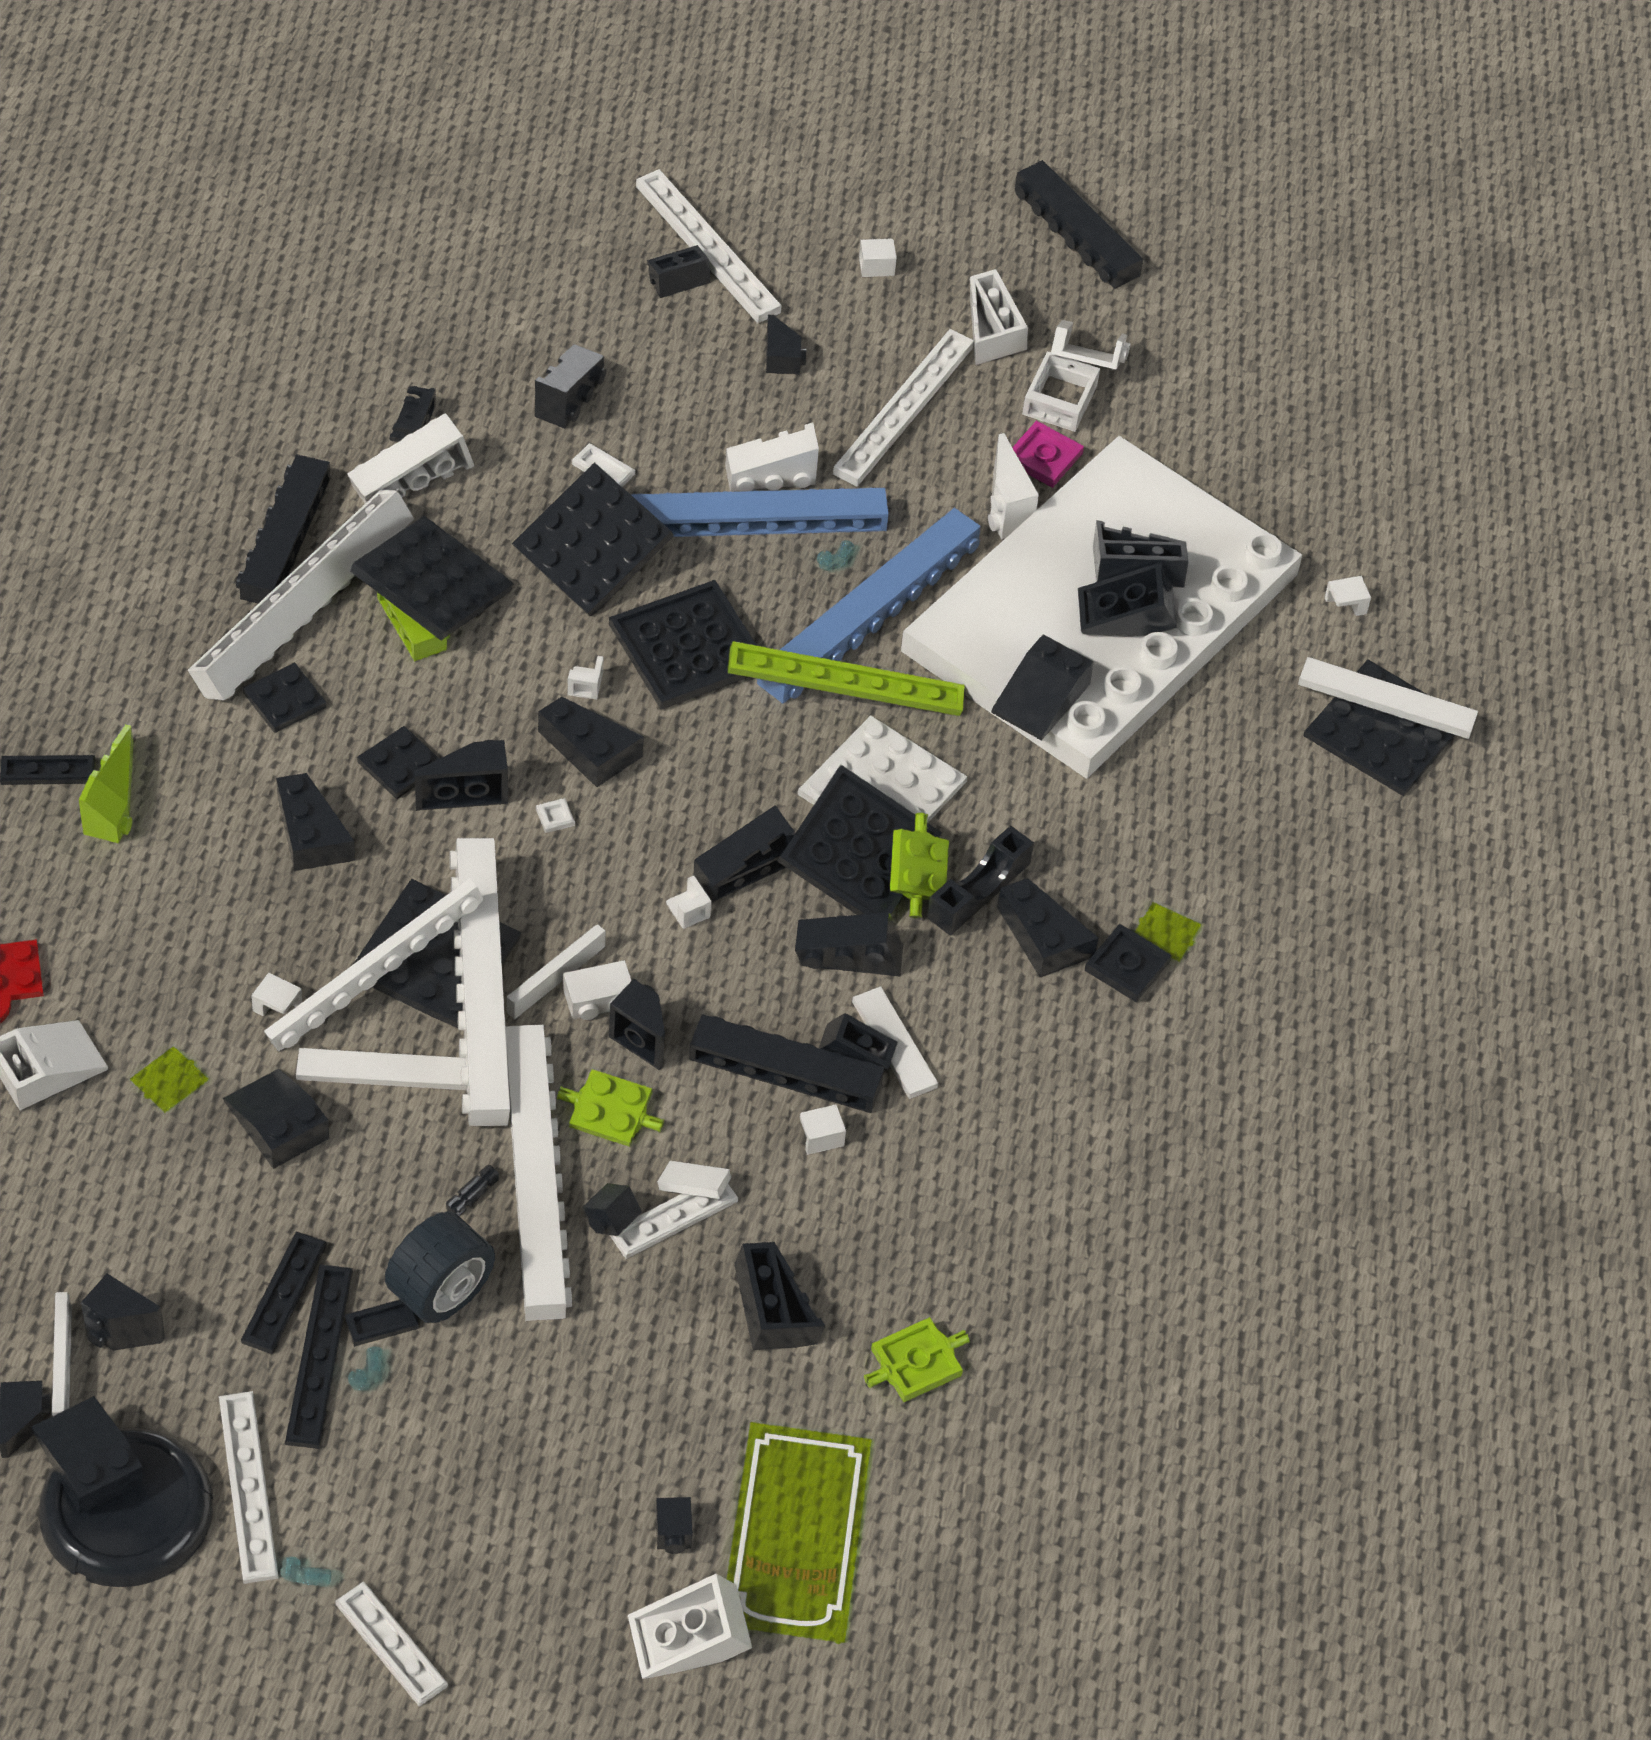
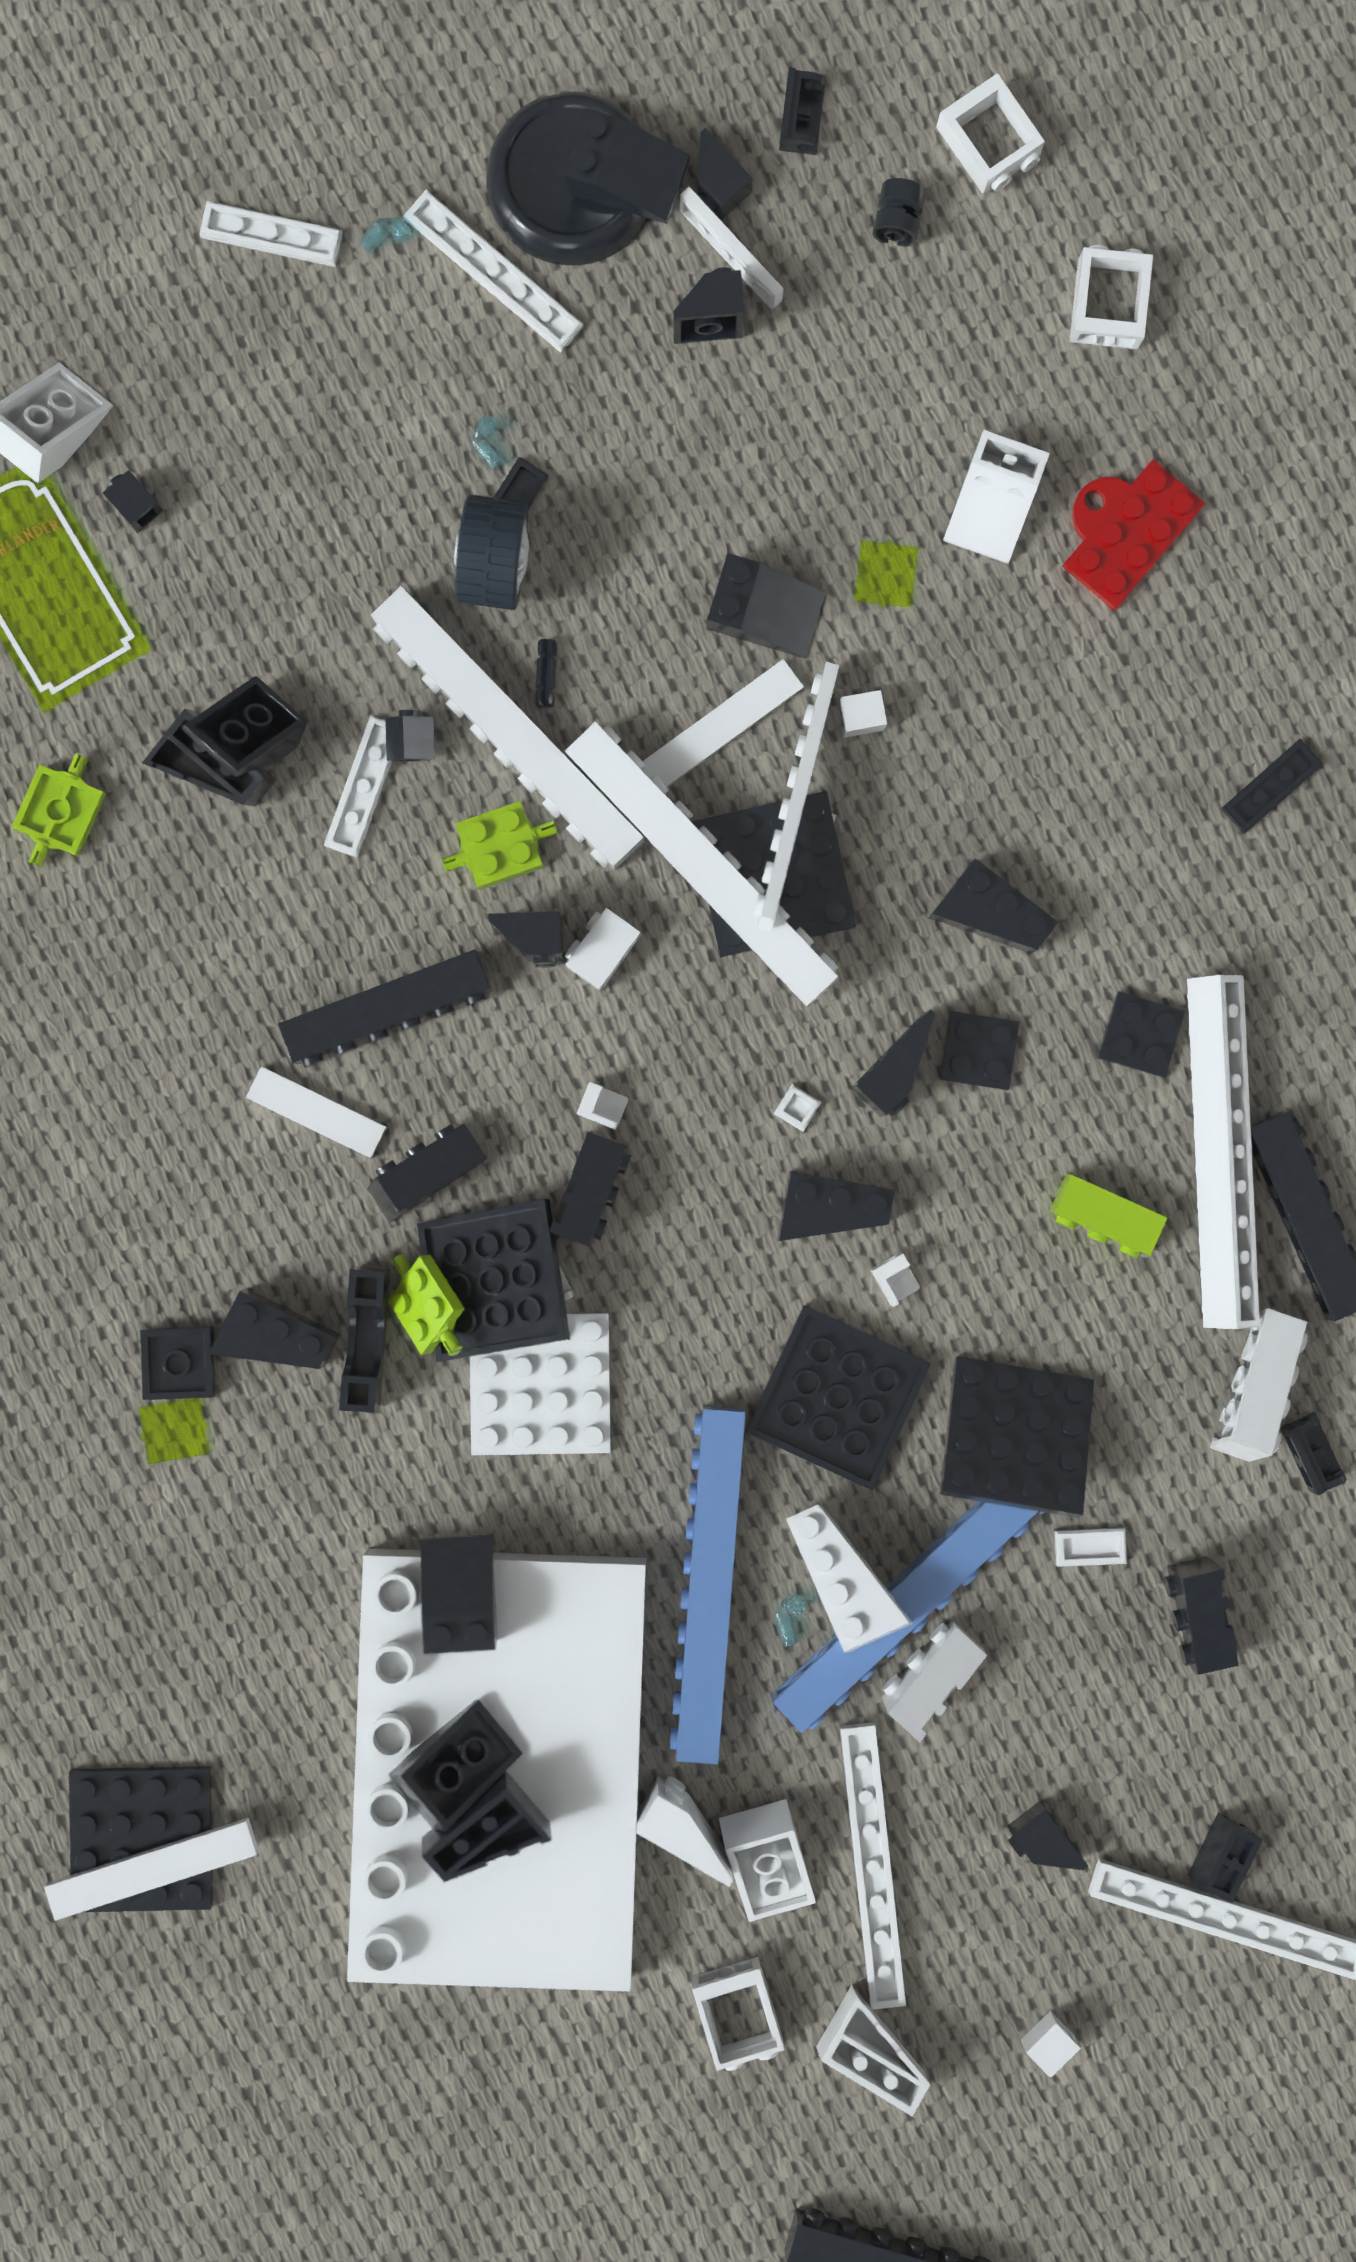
camera: 140 degrees right, 35 degrees up
lime wedge [79,724,133,843] -> none
black tile [241,1231,327,1354] -> none
black tile [285,1264,353,1449] -> none
black plate [350,516,514,641] -> none
white tile [507,925,605,1019] -> none
white tile [657,1161,731,1199] -> none
lime plate [728,641,965,716] -> none
white panel [800,1105,846,1155] -> none
black slope [819,1013,898,1071] -> none
dark pink plate [1012,420,1084,488] -> none
white panel [1051,320,1131,369] -> none
white panel [1325,576,1371,616] -> none
none -> black slope [182,676,308,777]
none -> white slope [719,1799,816,1922]
none -> white wedge [786,1504,914,1652]

